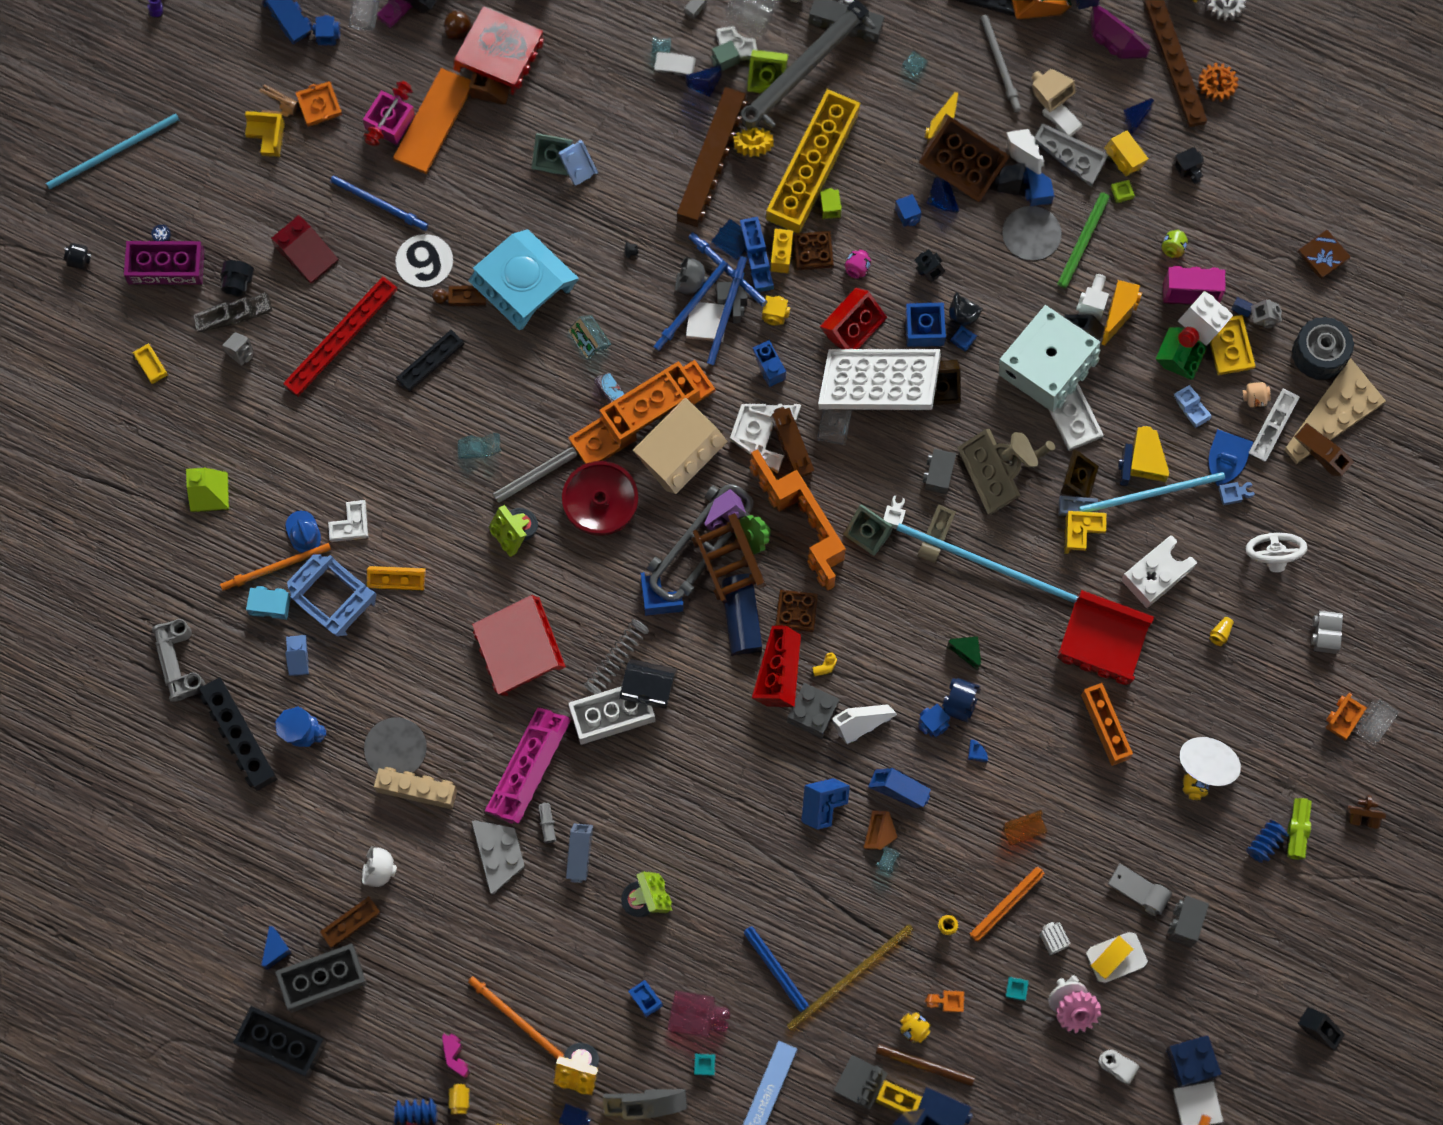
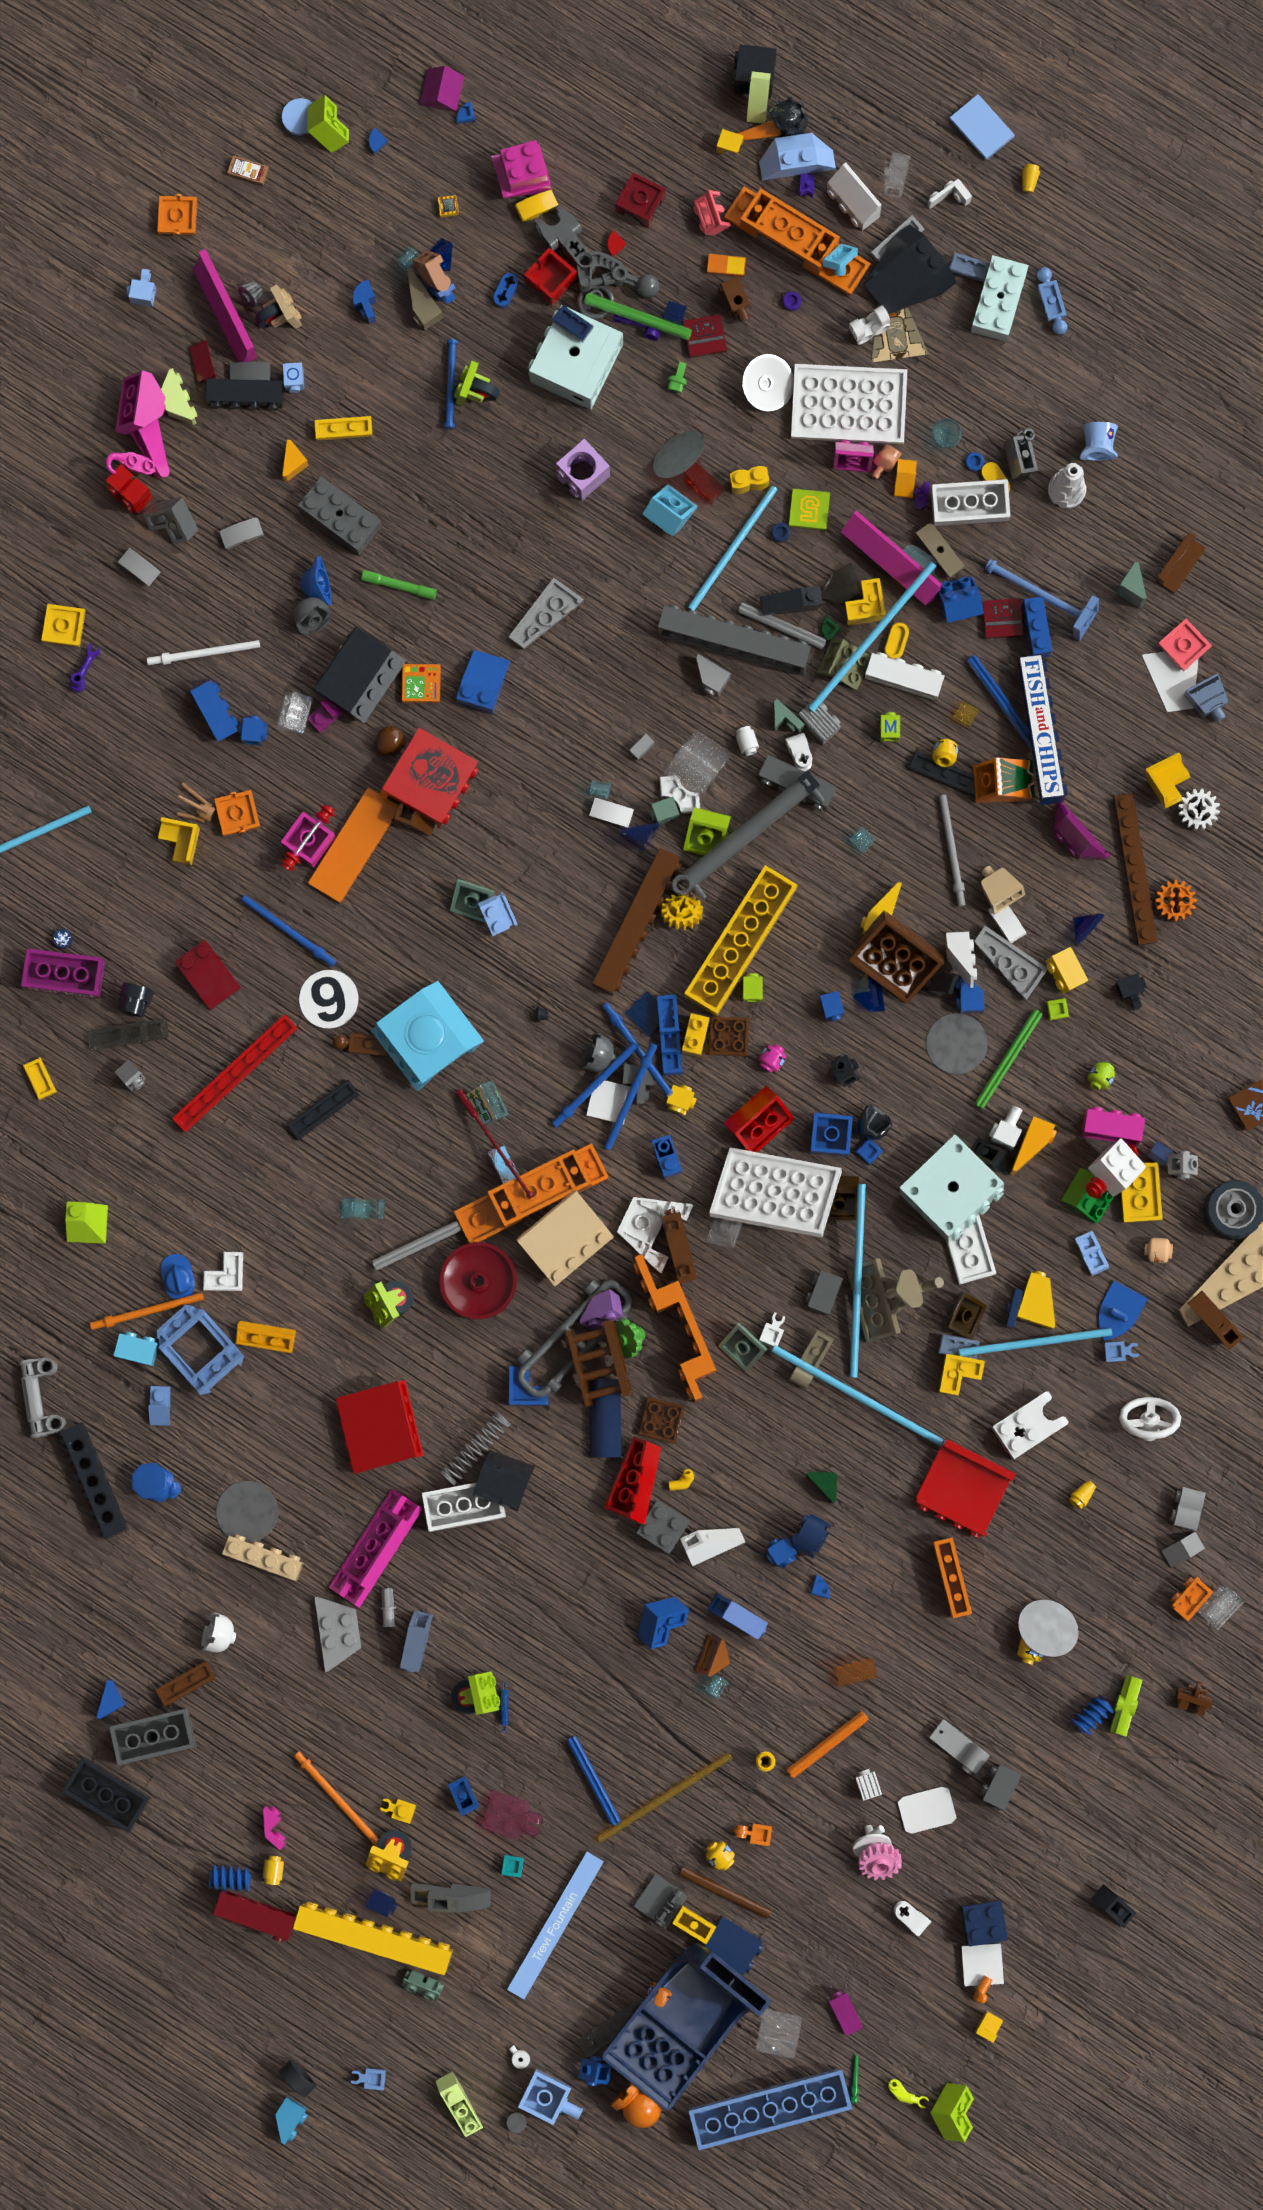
camera: 10 degrees right, 10 degrees up
teal plate [1005,977,1029,1001] -> none
yellow slope [1091,935,1134,980] -> none
white slope [1249,388,1299,462] -> none
none -> yellow plate [380,1799,416,1824]
none -> dark red piece [455,1089,534,1199]
none -> blue piece [500,1682,508,1733]
none -> medium azure piece [850,1184,866,1378]
none -> light grey slope [1162,1532,1205,1568]

